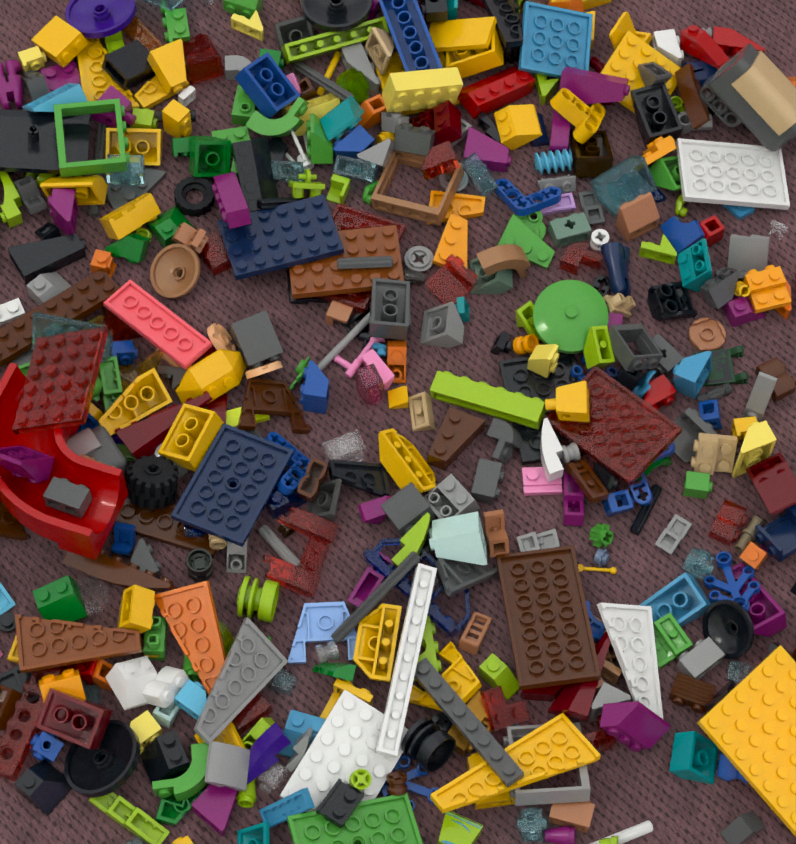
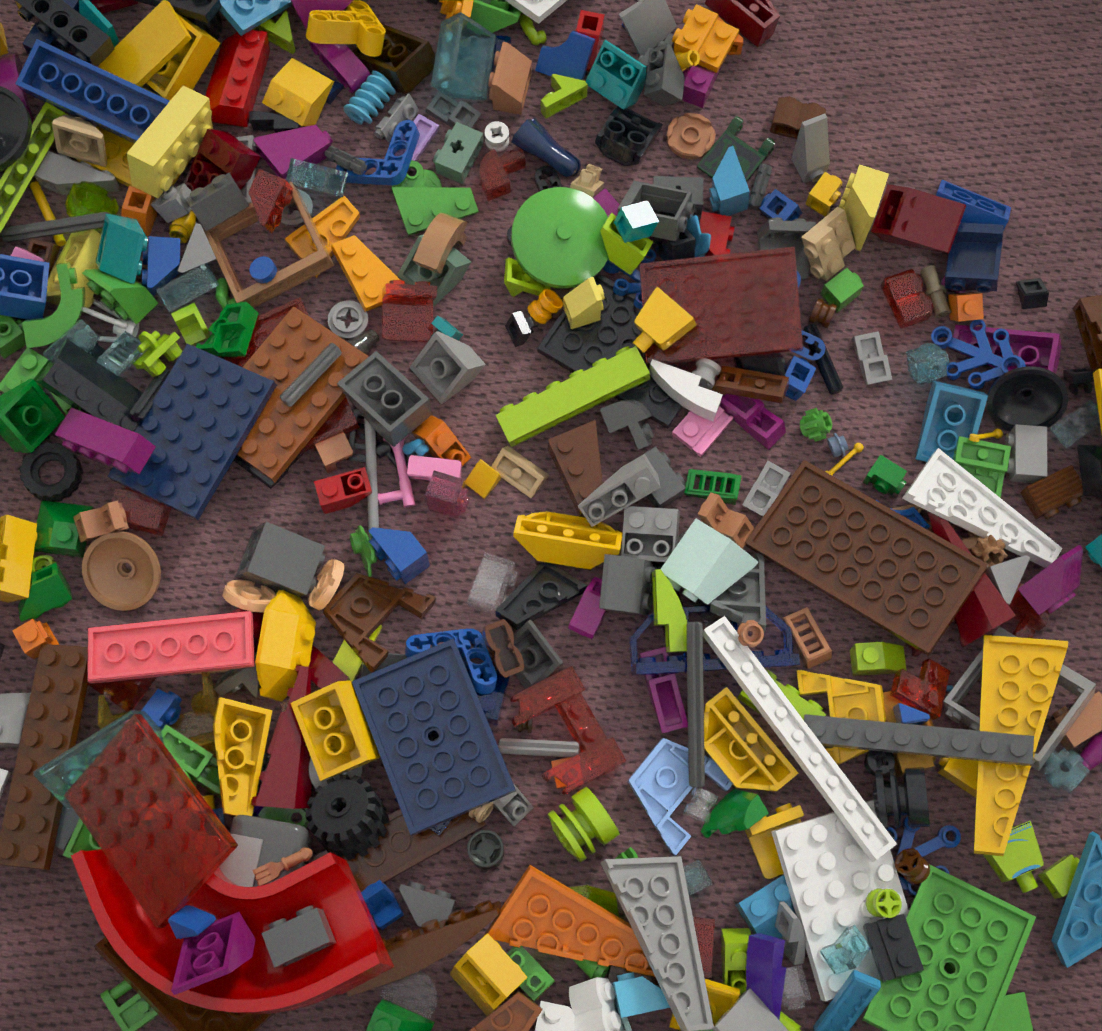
camera: 45 degrees left, 10 degrees up
none -> clear light blue bracket [43,319,100,361]
none -> blue slope [168,905,216,939]
none -> green slope [196,302,259,357]
none -> blue tile [249,256,277,283]
none -> red slope [314,467,372,514]
none -> dark grey axle [324,146,367,175]
none -> light grey slope [578,454,661,527]
none -> teal panel [614,201,659,243]
none -> green slope [684,469,742,505]
none -> nougat plate [737,620,764,647]
none -> reddish brown wheel [809,298,837,329]
none -> clear light blue bracket [820,925,871,975]
none -> green brick [862,455,907,495]
none -> blue slope [893,703,930,725]
none -> yellow hinge [969,428,1003,442]
none -> medium nougat gear [971,535,1008,568]

